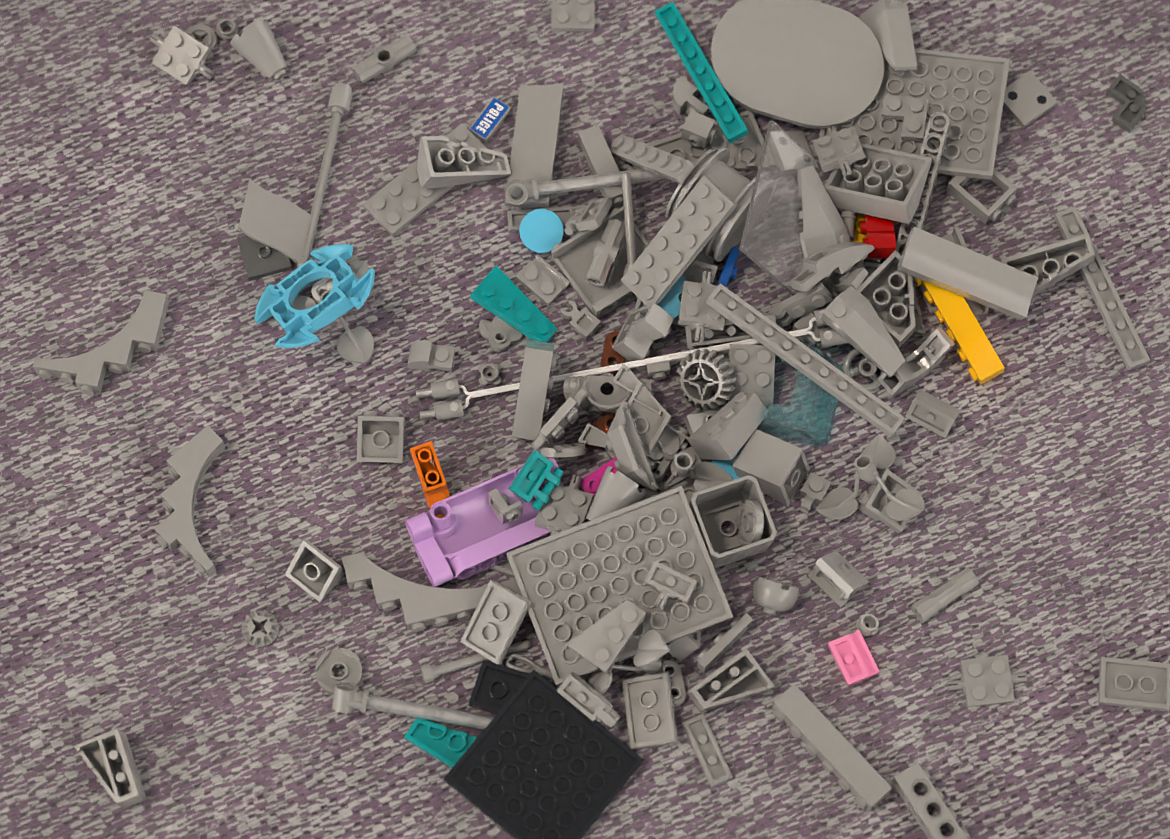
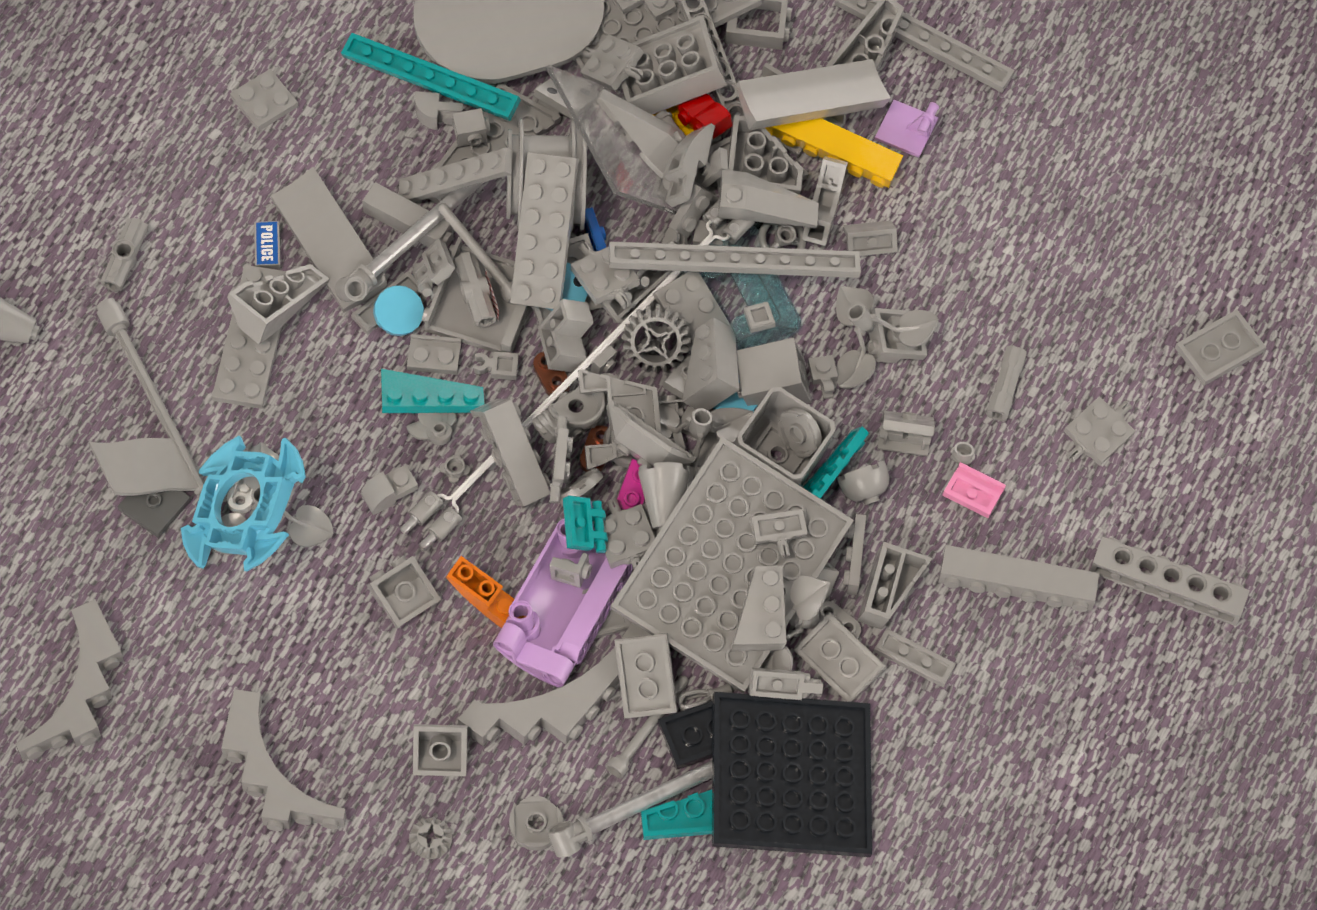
camera: 40 degrees left, 5 degrees down
none -> light grey tile [743,302,775,333]
none -> teal wing [802,426,869,499]
none -> lavender plate [874,100,939,158]

